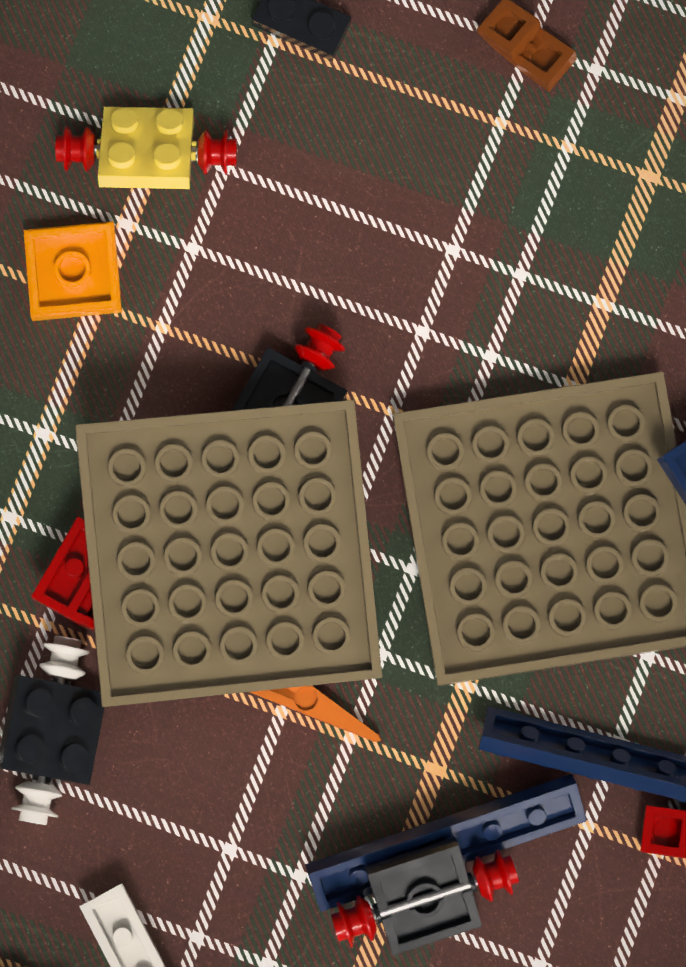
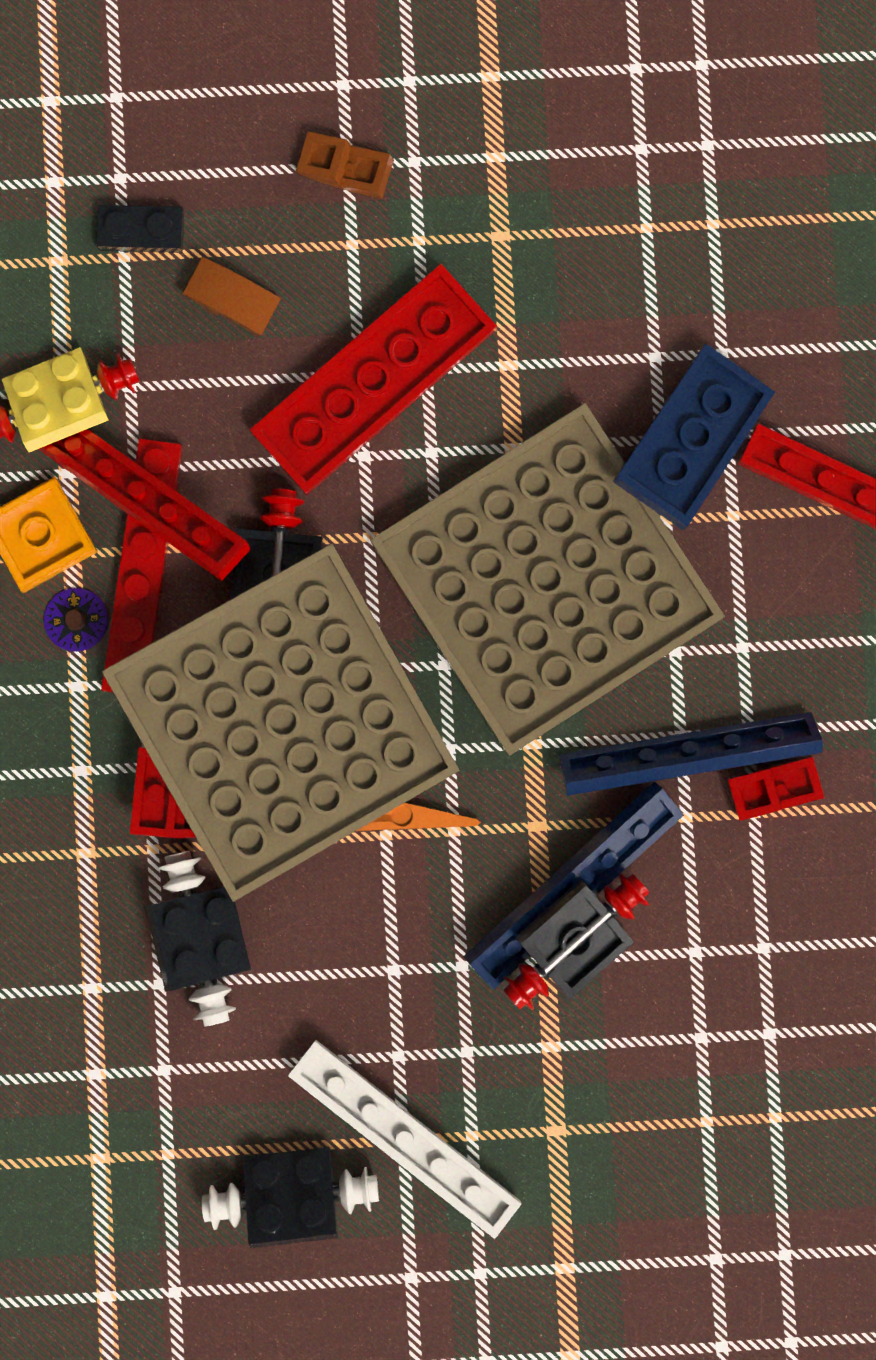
camera: 25 degrees left, 5 degrees up
none -> red plate [38,429,250,581]
none -> piece [44,588,108,652]
none -> red plate [101,439,183,693]
none -> dark orange slope [181,257,281,336]
none -> red plate [250,264,497,496]

